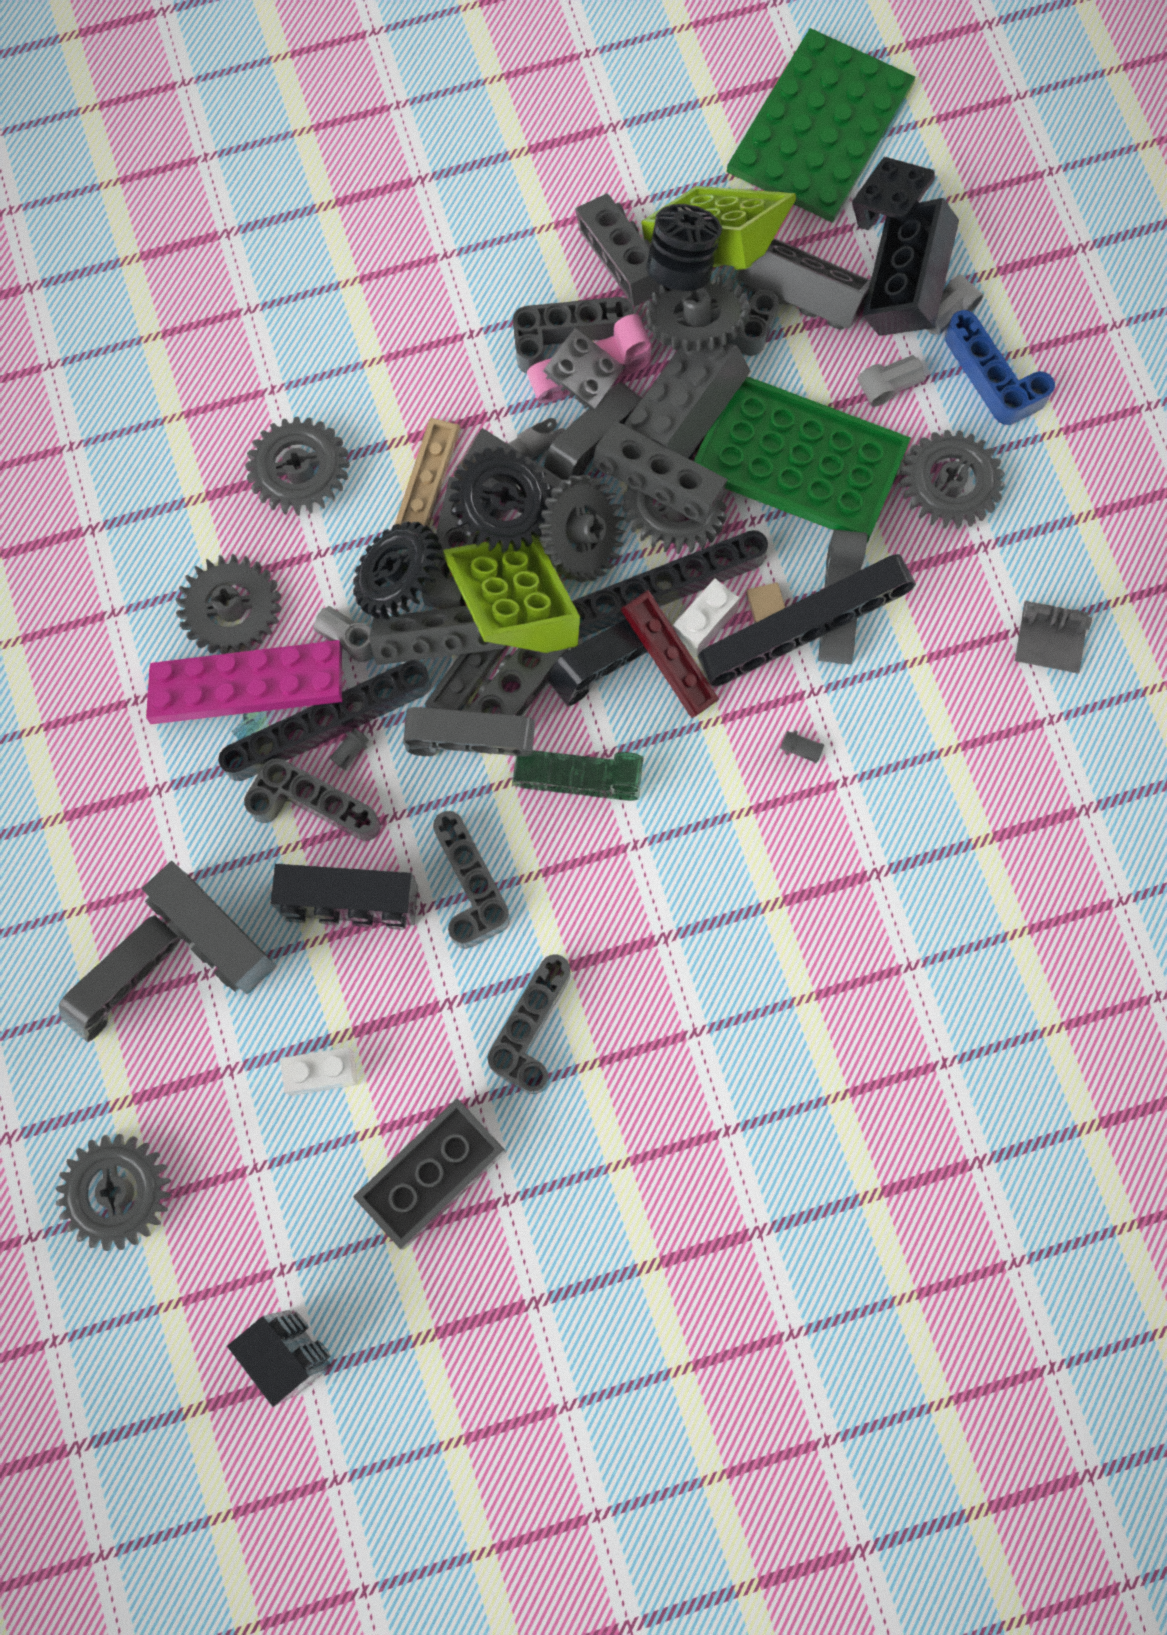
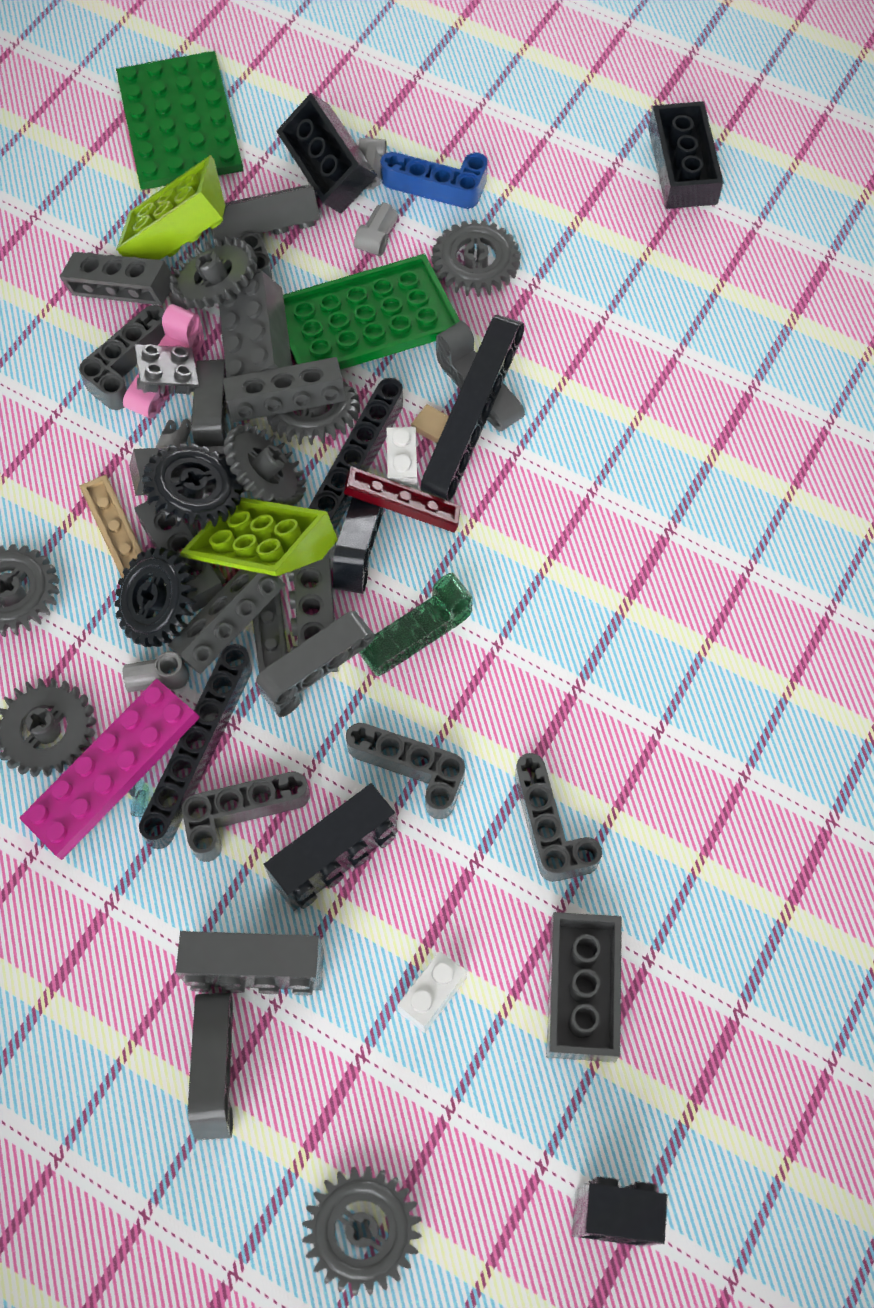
camera: 45 degrees left, 10 degrees down
dark grey pin [329,728,369,771] -> none
black wheel [646,204,722,291] -> none
dark grey pin [780,730,824,764] -> none
black bracket [852,156,935,230] -> none
flat silver hinge [1014,601,1092,674] -> none

